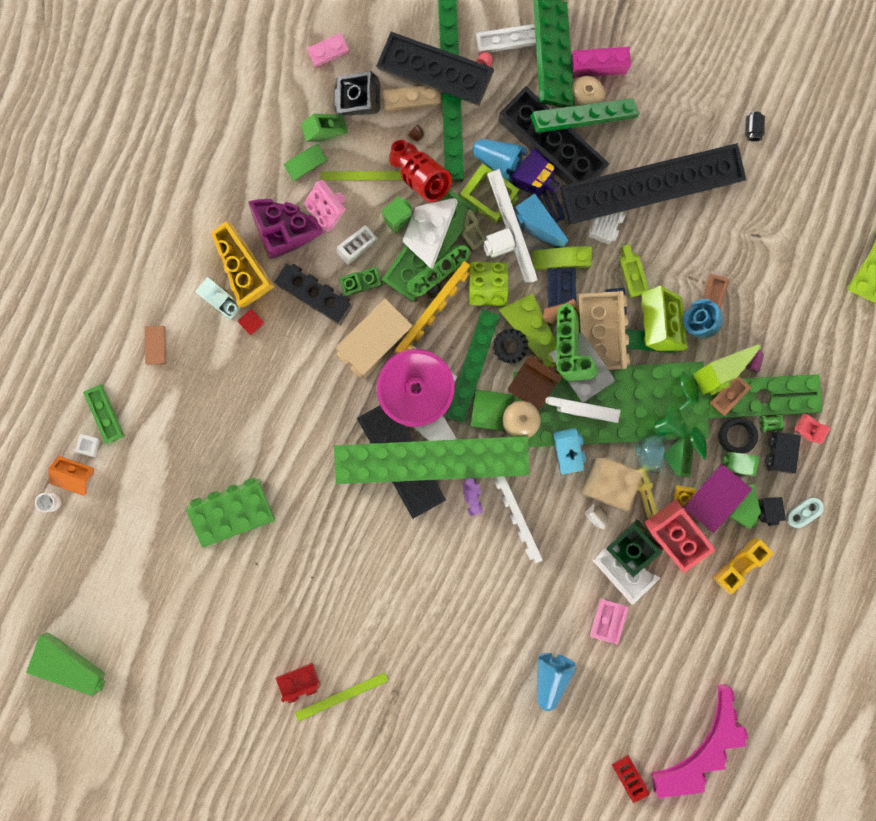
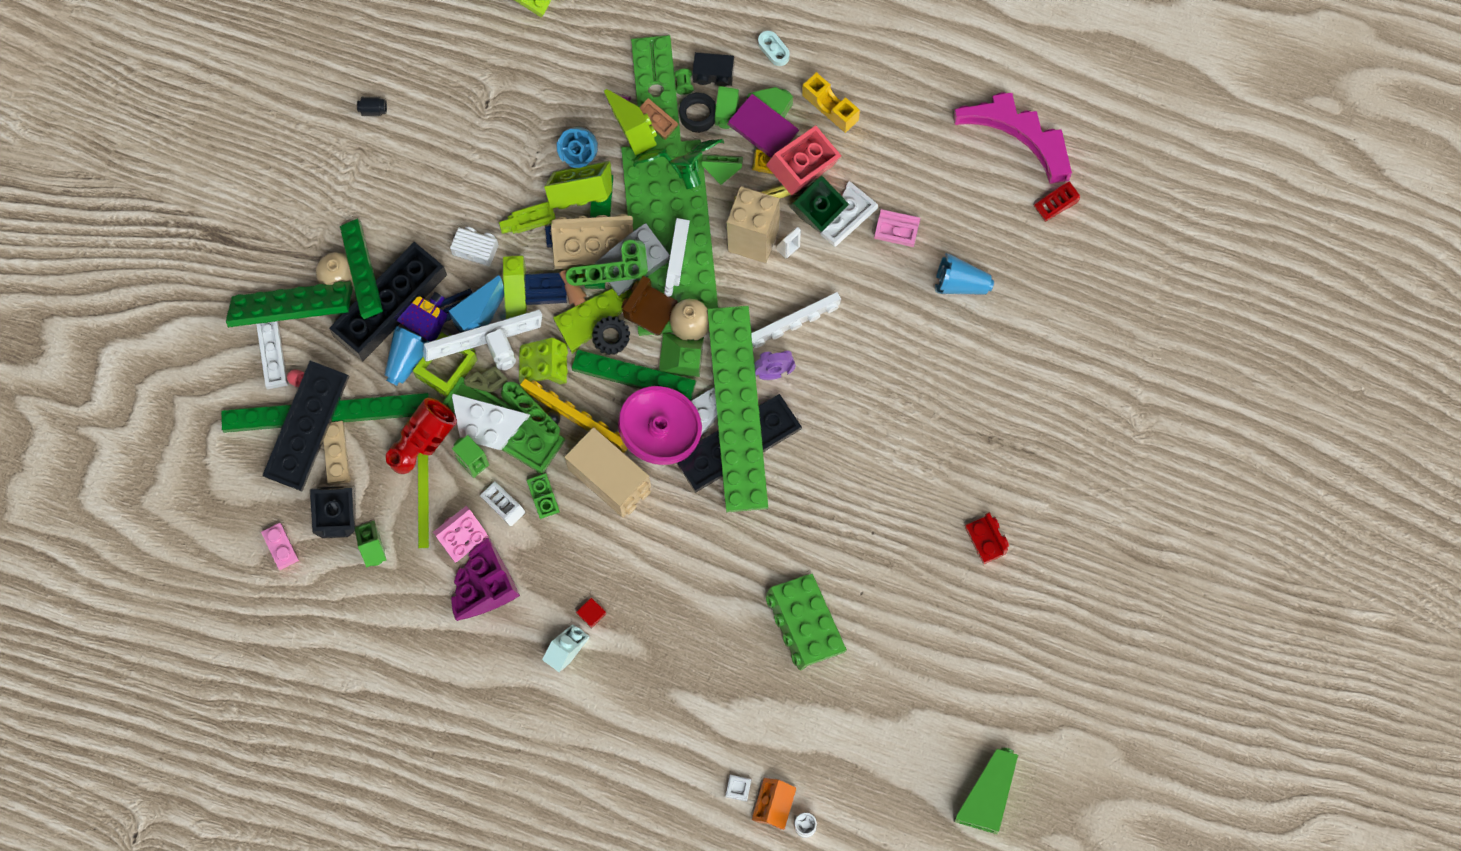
camera: 90 degrees left, 15 degrees down
bright green tile [83,384,125,444] -> none
nougat tile [145,326,166,365] -> none
yellow wedge [211,221,275,308] -> none
black brick [274,263,352,325] -> none
bright green slope [283,144,328,181] -> none
lime sticker [295,672,388,722] -> none
reddish brown hinge [408,124,424,141] -> none
medium azure brick [553,428,586,475] -> none
black plate [559,143,747,225] -> none
dark pink brick [571,47,631,78] -> none
clear light blue cylinder [635,435,666,474] -> none
nougat tile [703,274,729,309] -> none
black brick [758,497,786,526] -> none
coral bracket [794,414,830,444] -> none

